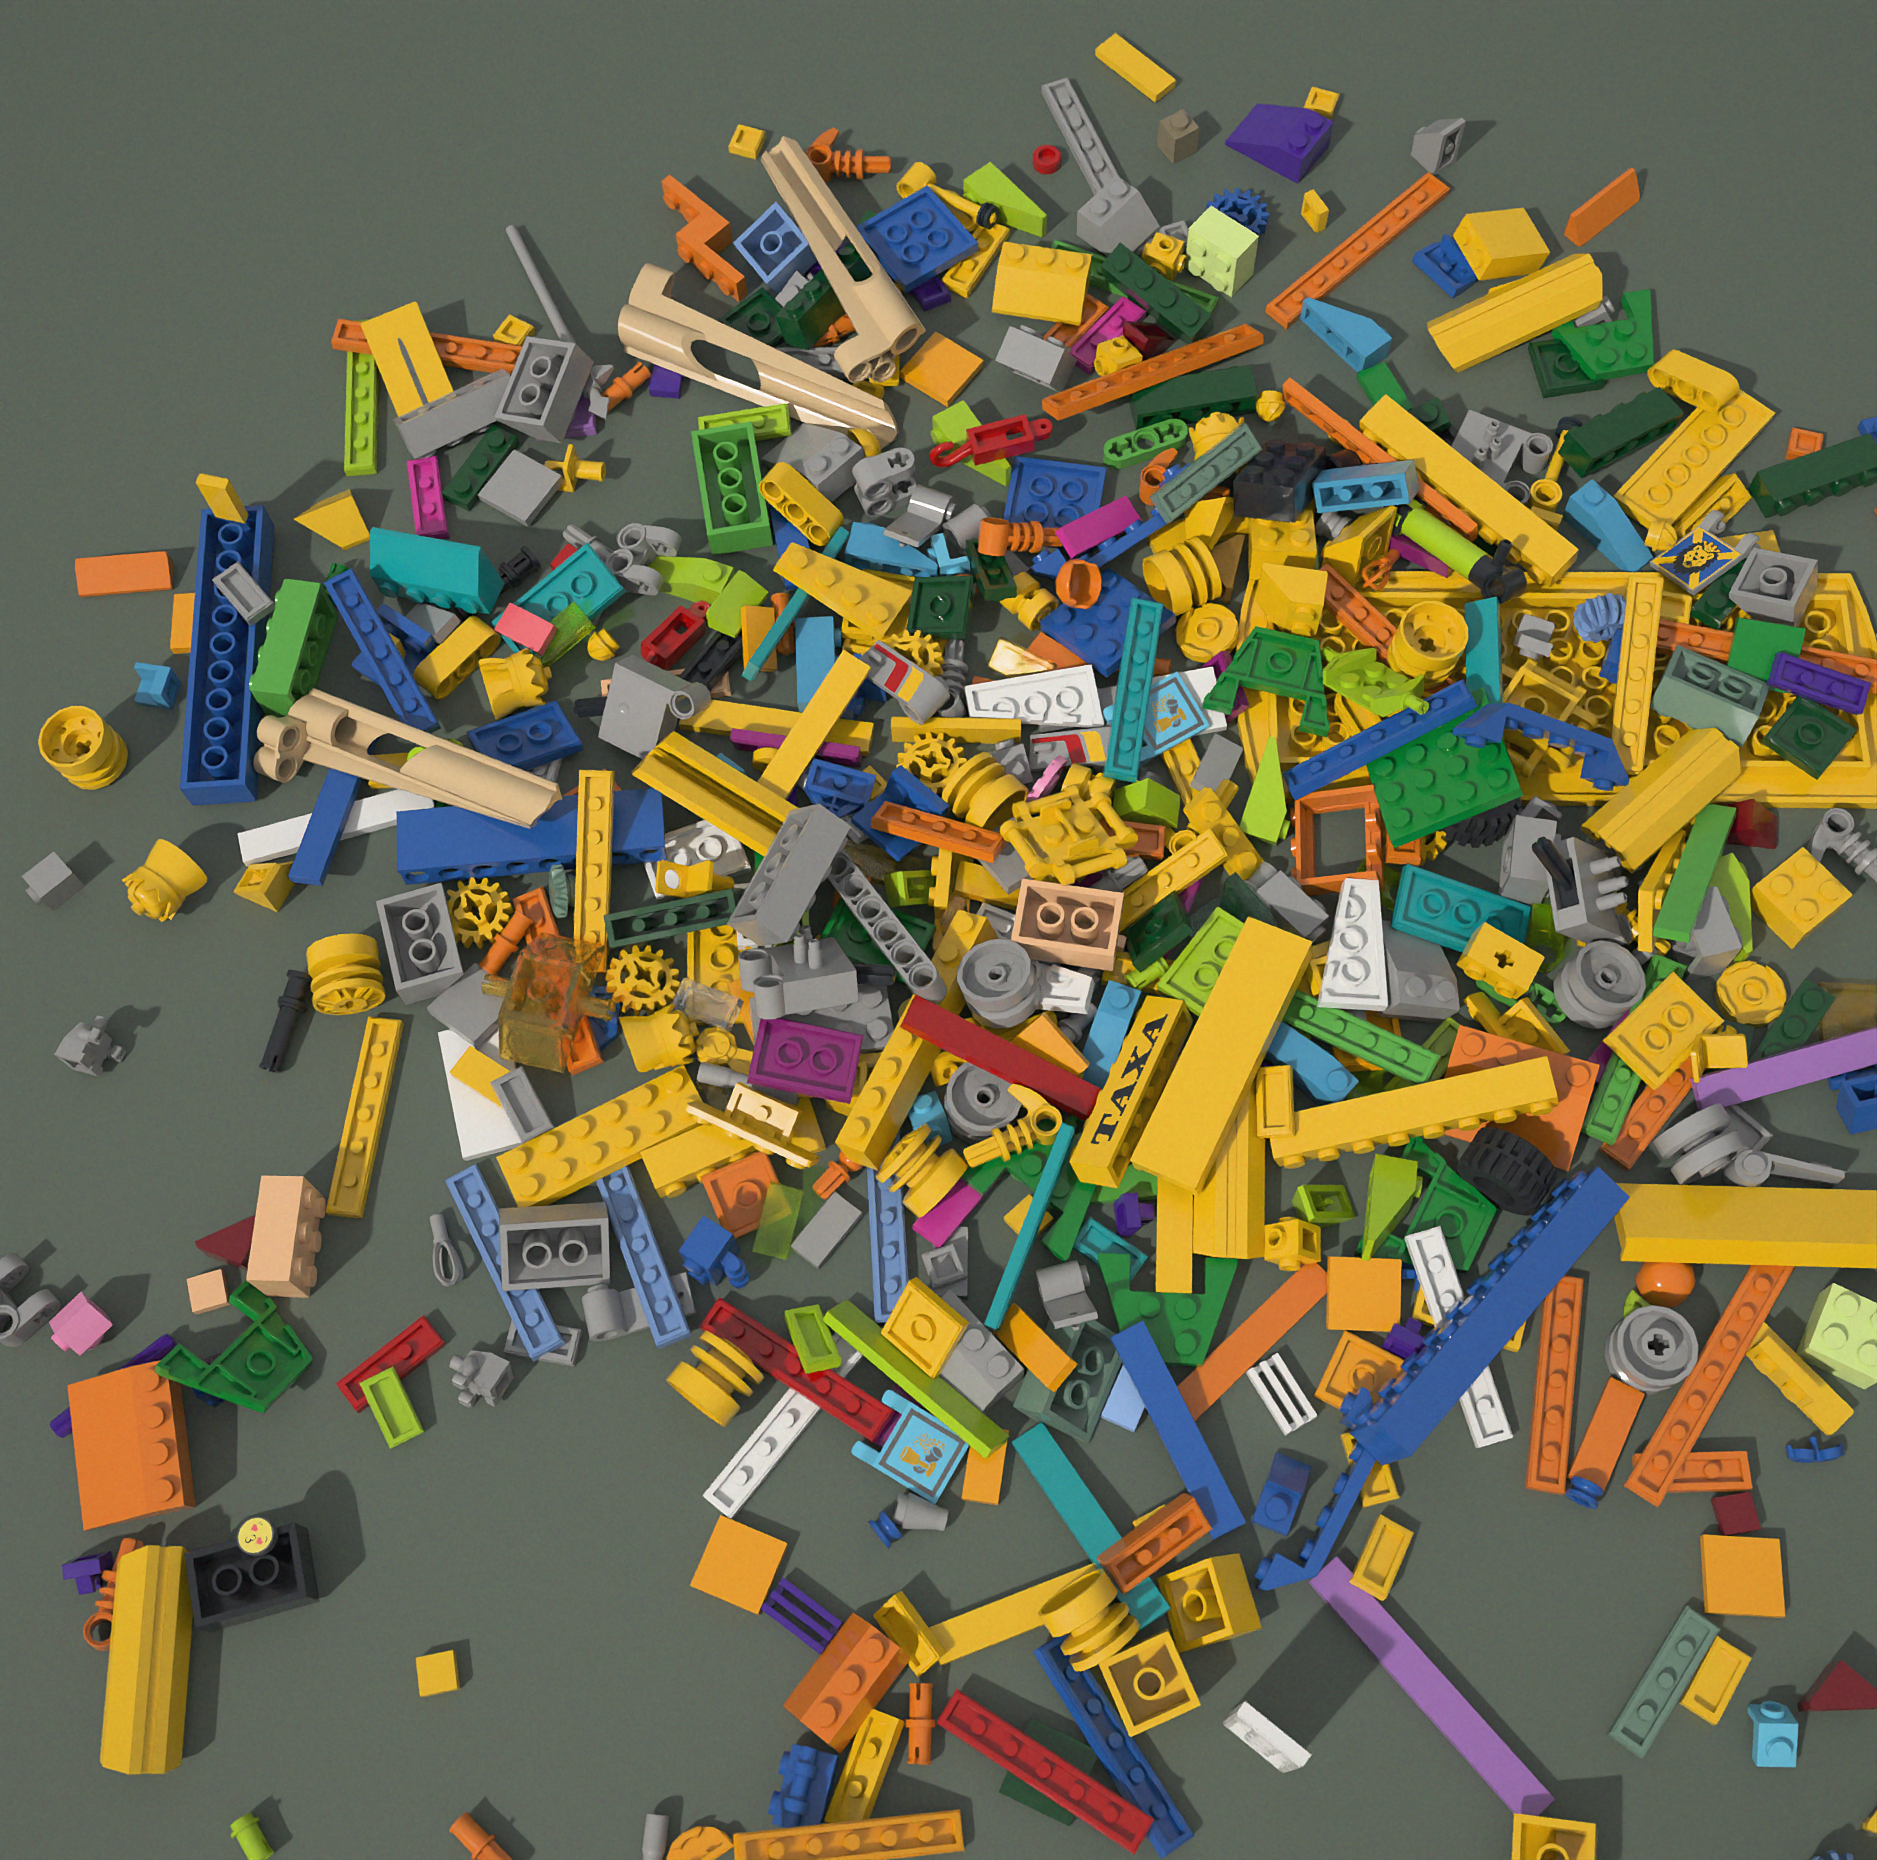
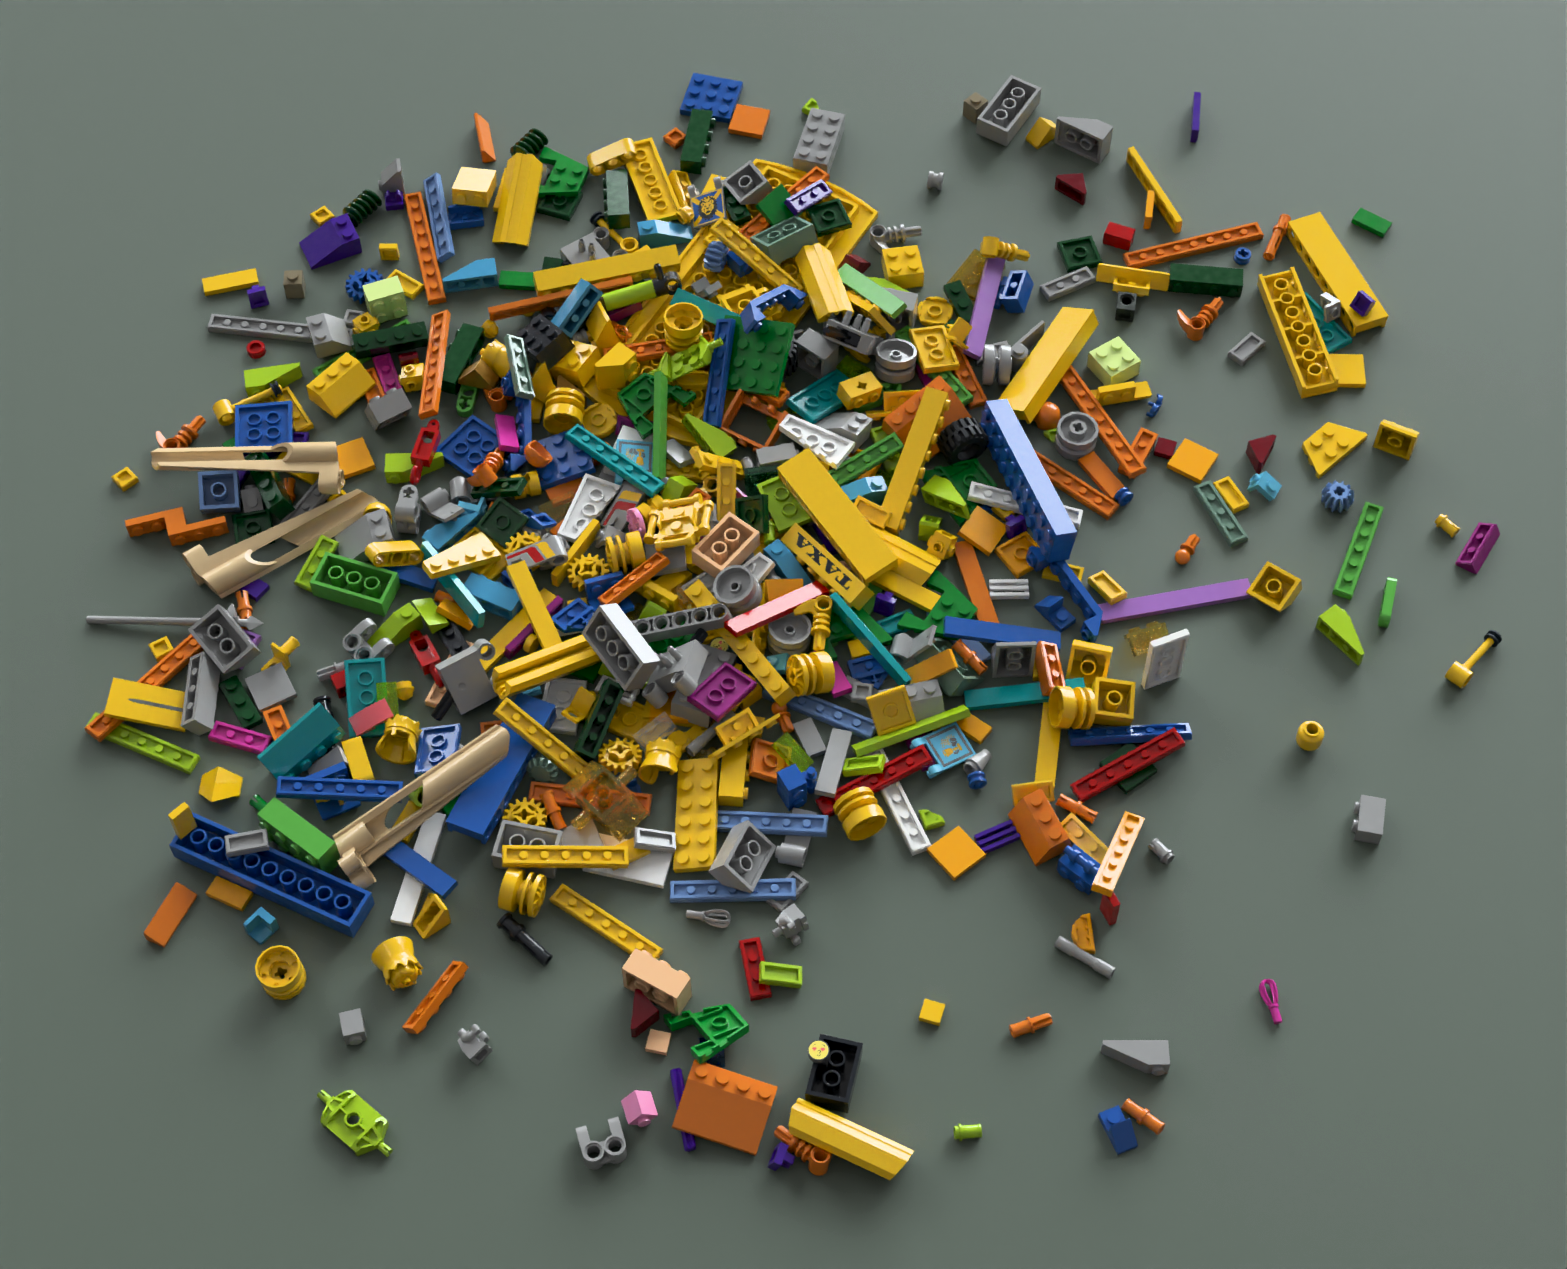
camera: 65 degrees left, 10 degrees down
none -> dark purple tile [247,285,269,309]
none -> orange plate [263,705,291,741]
none -> dark green piece [343,189,382,227]
none -> dark purple tile [385,189,404,211]
none -> yellow tile [386,269,425,300]
none -> orange plate [402,961,469,1034]
none -> medium blue tile [423,172,455,263]
none -> pearl gold slope [458,359,500,390]
none -> yellow tile [502,845,629,868]
none -> dark green piece [510,128,548,156]
none -> blue slope [521,508,557,530]
none -> bright green tile [652,371,668,480]
none -> light grey tile [815,728,852,798]
none -> blue slope [847,655,888,690]
none -> lime tile [918,809,945,831]
none -> orange pin [951,639,988,676]
none -> light grey slope [991,641,1037,678]
none -> clear yellow bracket [1124,621,1169,657]
none -> orange axle [1175,534,1200,565]

